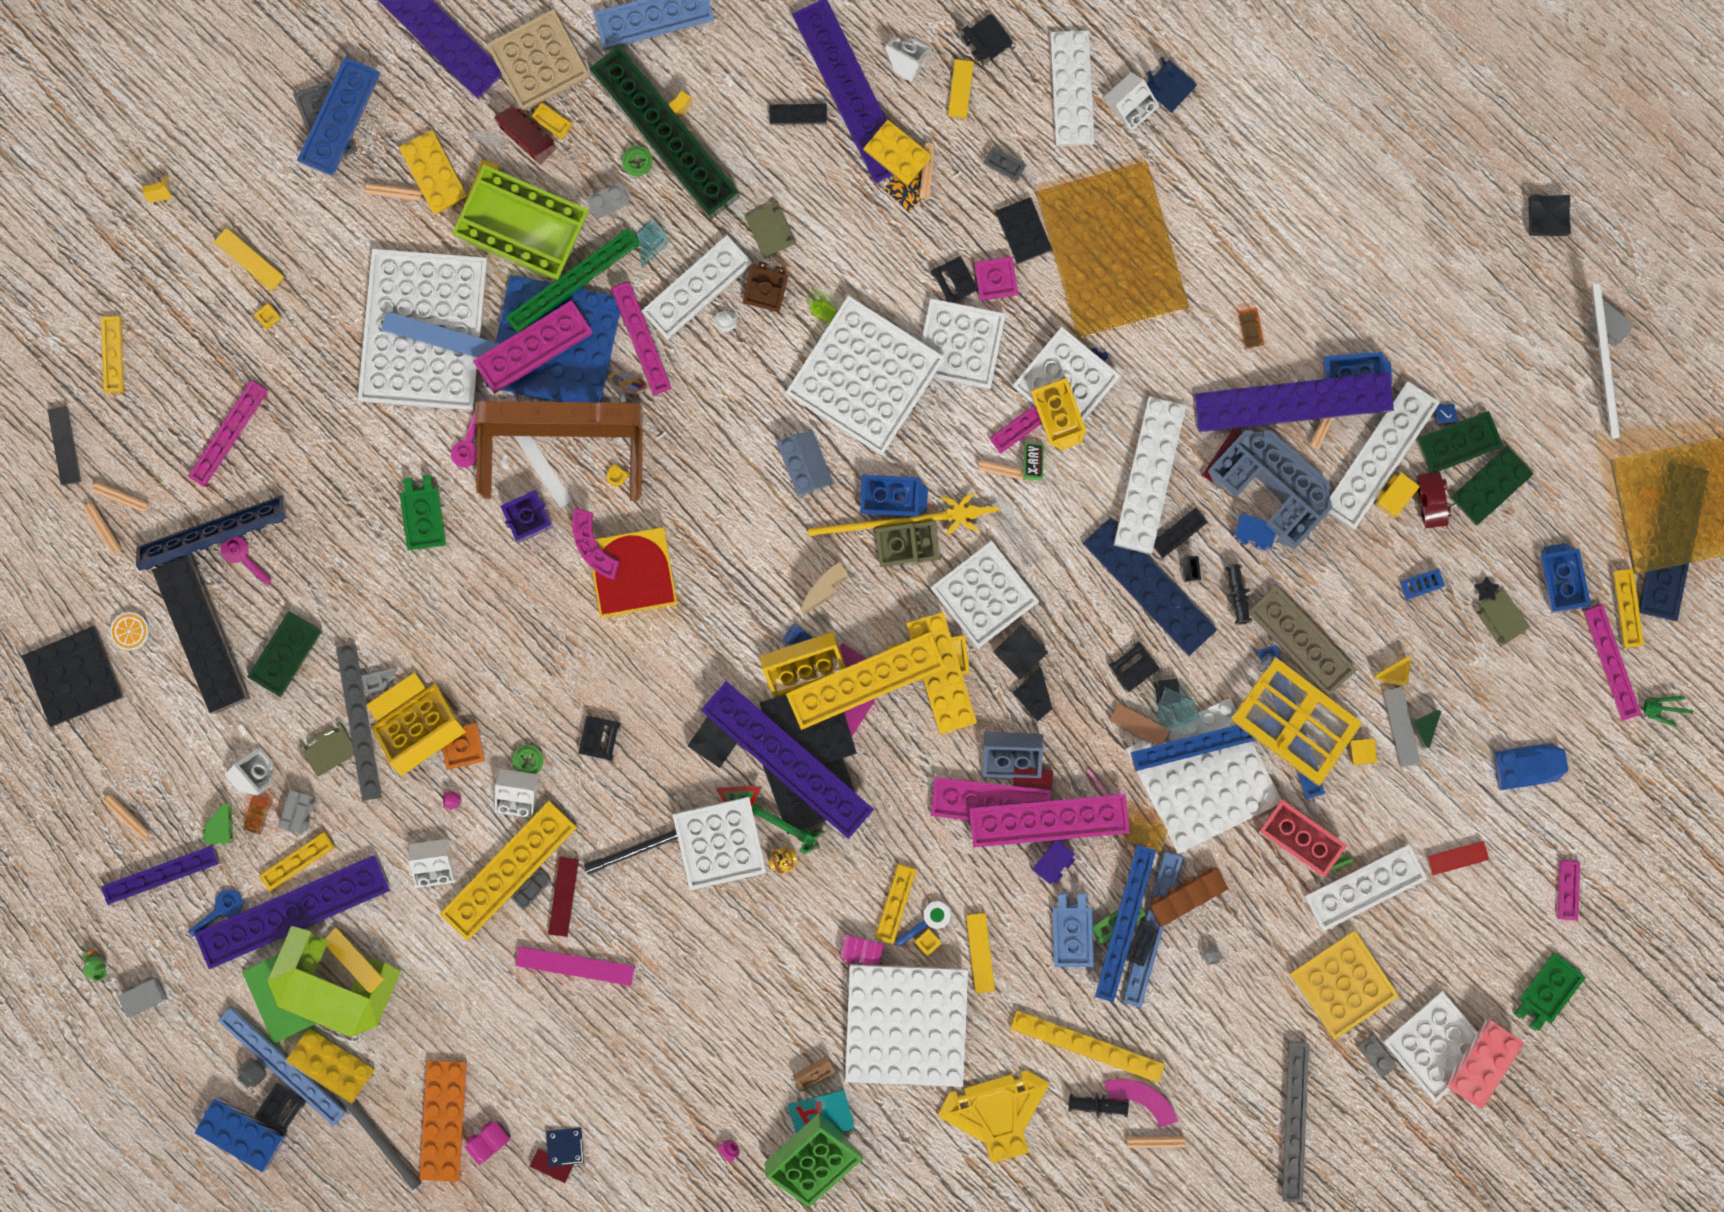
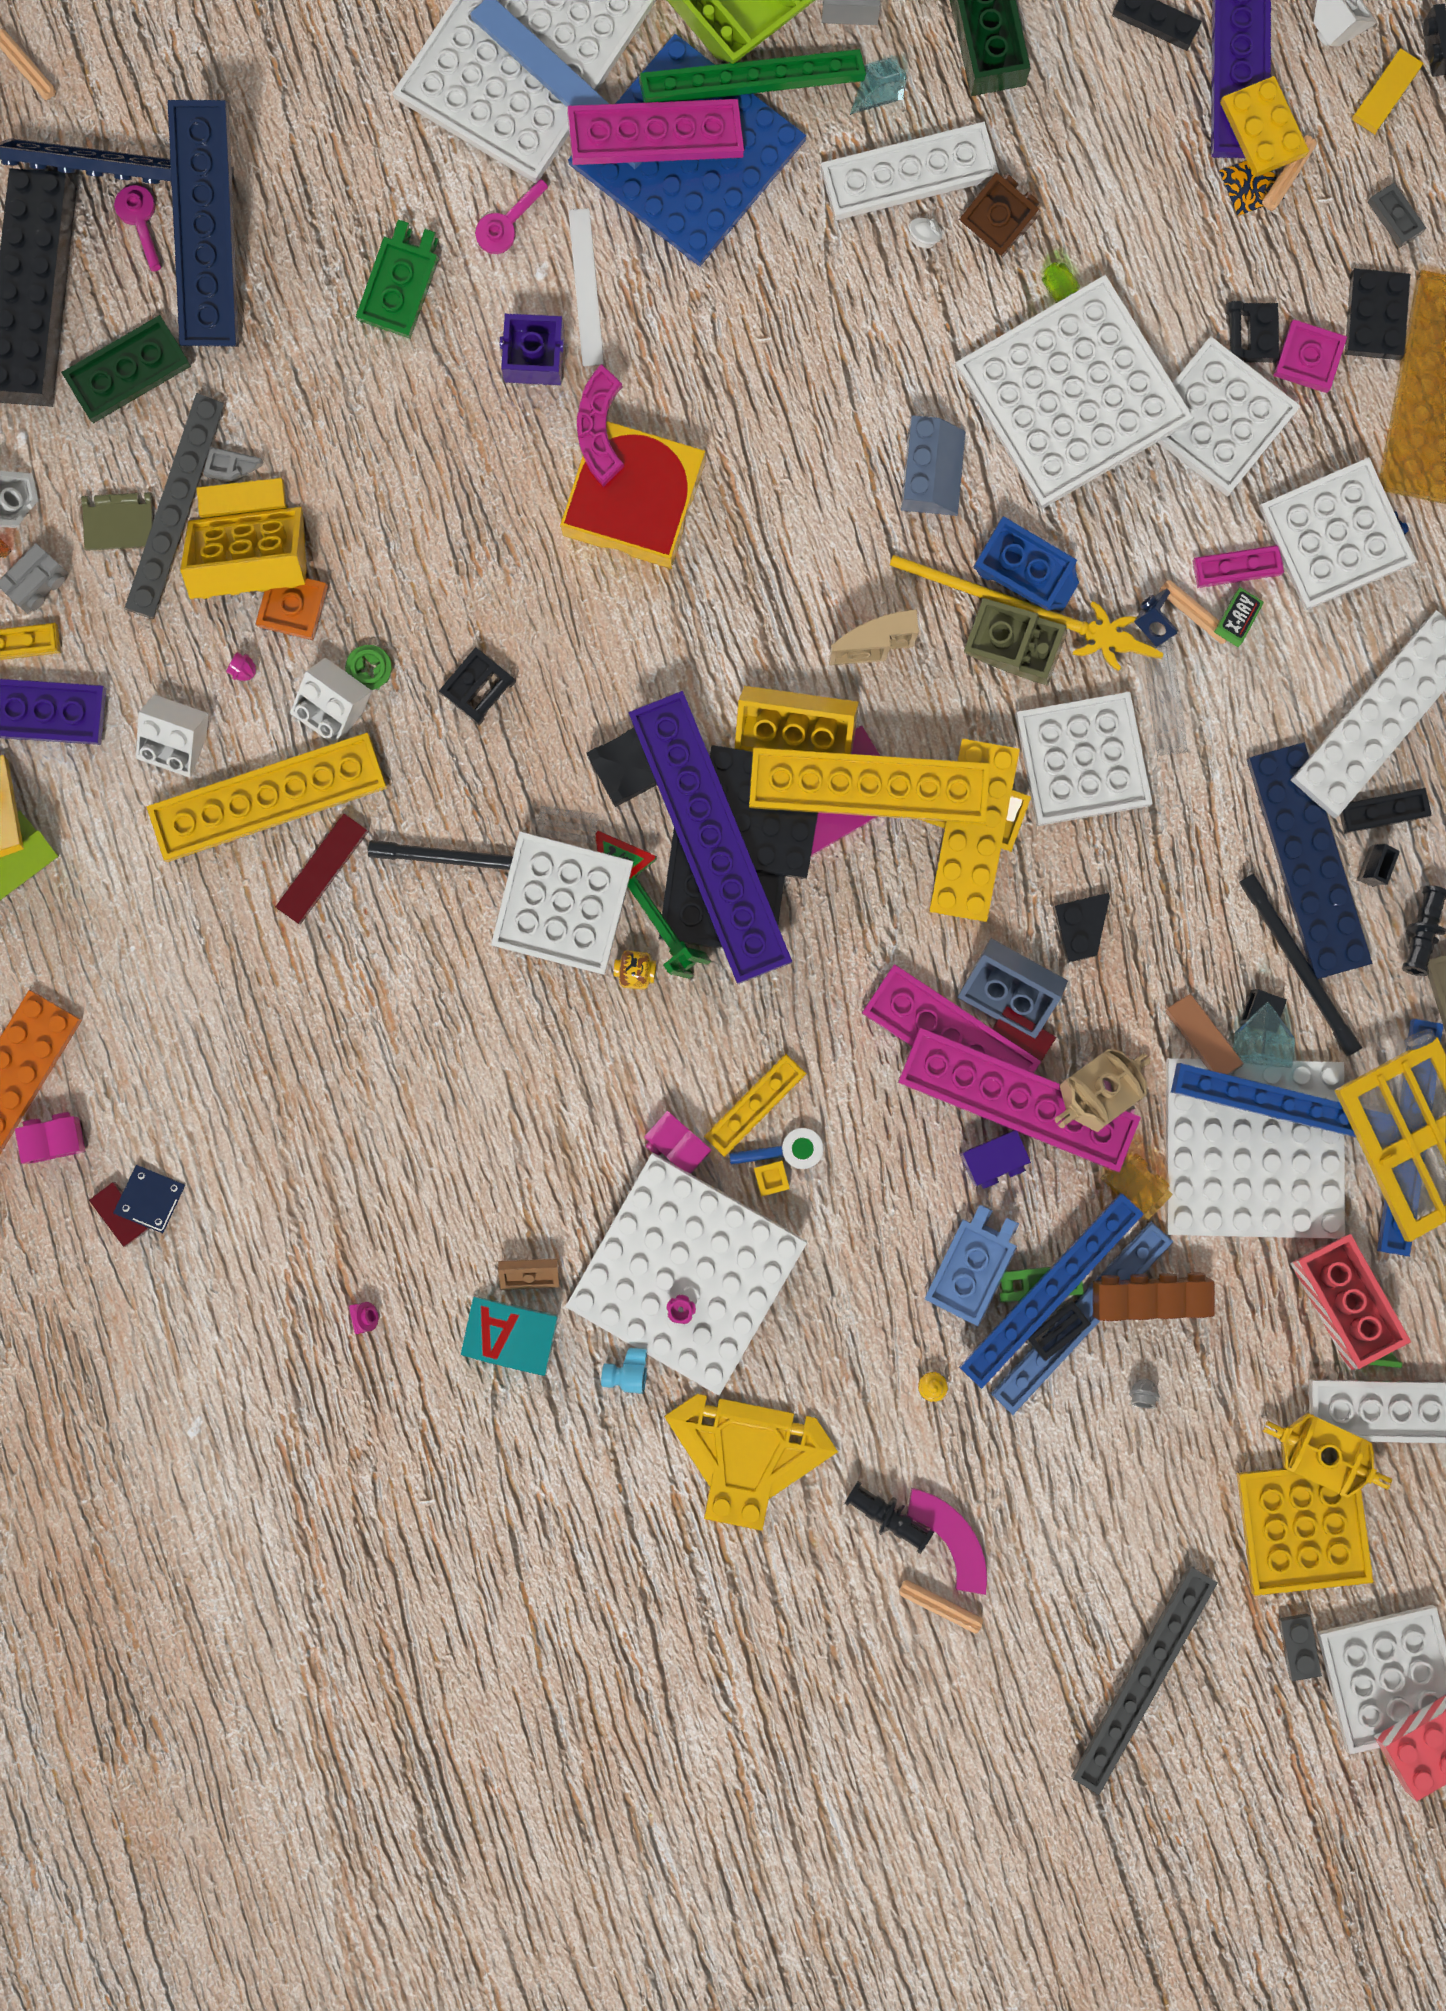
camera: 25 degrees right, 0 degrees up
dark pink tile [188,380,268,487] -> none
dark orange piece [475,401,643,501] -> none
tile [510,869,551,910] -> none
dark pink tile [515,946,635,986] -> none
yellow tile [606,463,630,487] -> none
shield [608,372,647,403] -> none
dark pink tile [611,281,672,396] -> none
olive piece [745,201,797,258] -> none
bright green slope [764,1113,863,1207] -> none
blue slope [783,624,813,645] -> none
yellow tile [966,913,995,993] -> none
black brick [993,624,1048,680] -> none
yellow plate [1010,1010,1165,1083] -> none
yellow slope [1030,377,1087,451] -> none
black plate [1108,641,1160,693] -> none
none -> dark blue plate [167,100,239,347]
none -> medium azure piece [601,1348,647,1394]
none -> dark pink plate [666,1295,696,1324]
none -> yellow plate [918,1372,948,1402]
none -> tan plate [1055,1049,1150,1132]
none -> dark blue bracket [1134,588,1178,647]
none -> black piece [1239,873,1362,1056]
none -> yellow plate [1263,1413,1392,1498]

